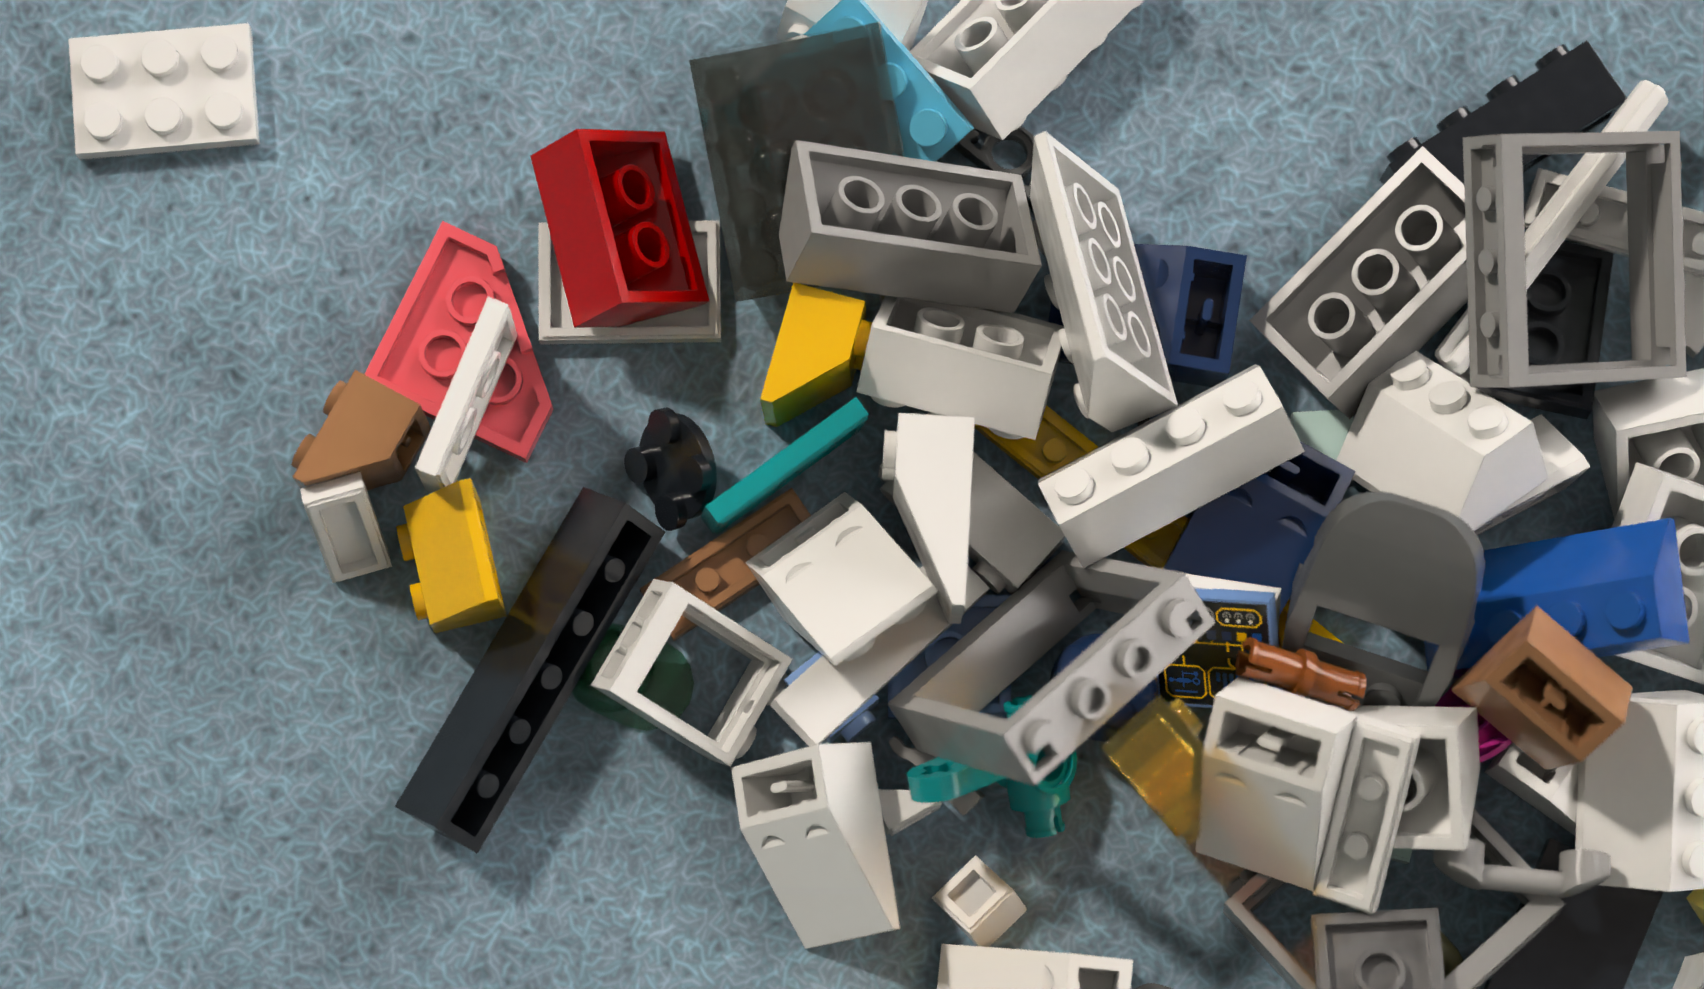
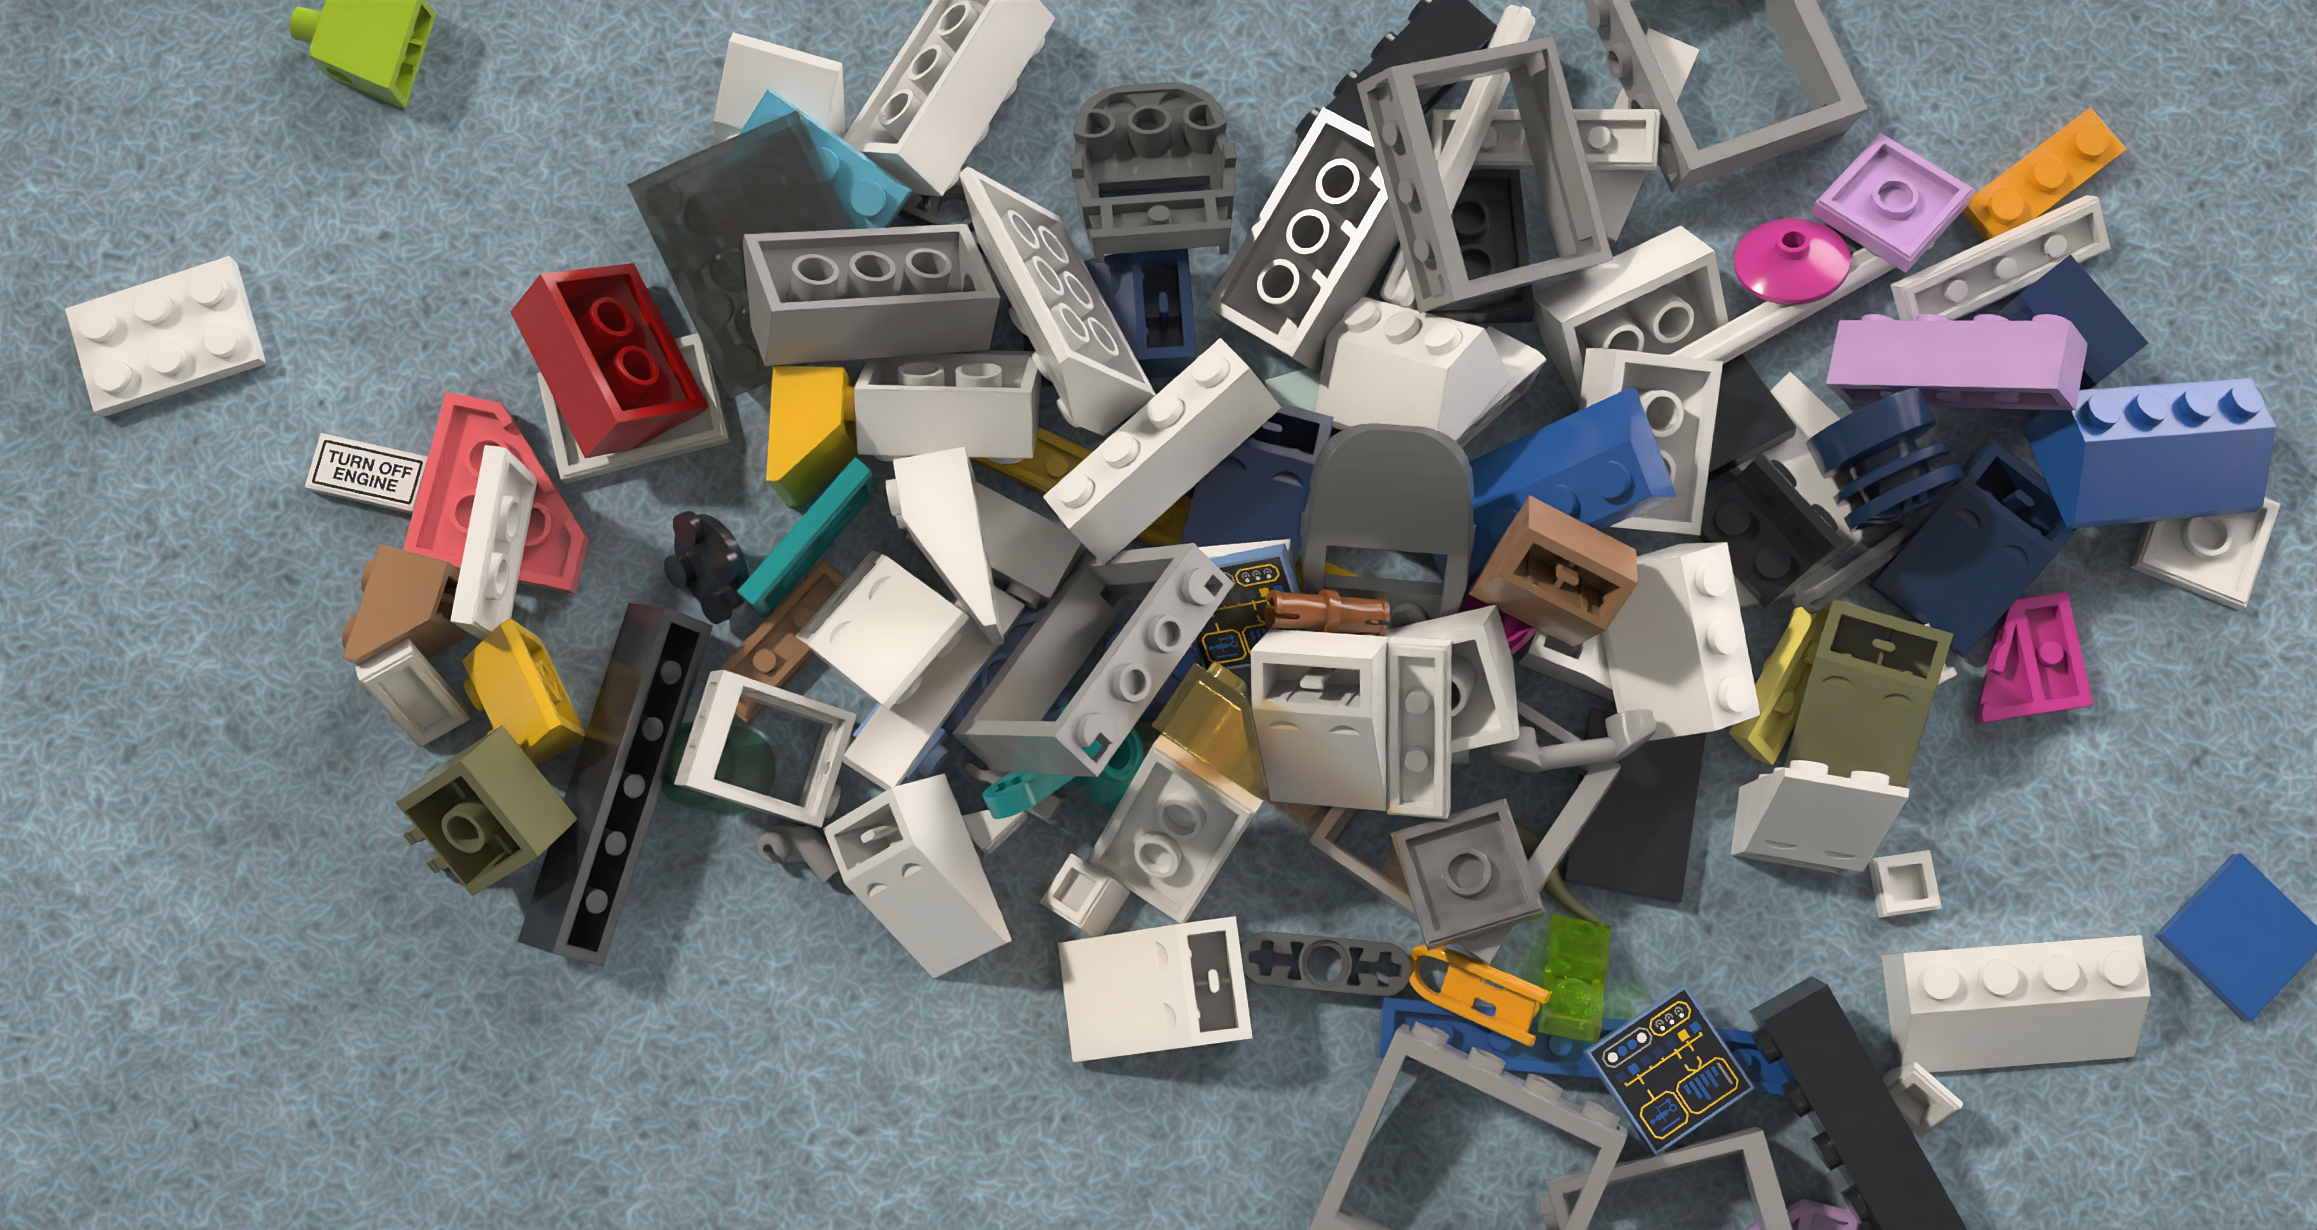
camera: 10 degrees left, 0 degrees up
none -> white tile [305,433,428,514]
none -> olive hinge [395,725,577,896]
none -> light grey arm [757,824,840,885]
none -> dark grey slope [1070,82,1237,264]
none -> white tile [1086,735,1263,924]

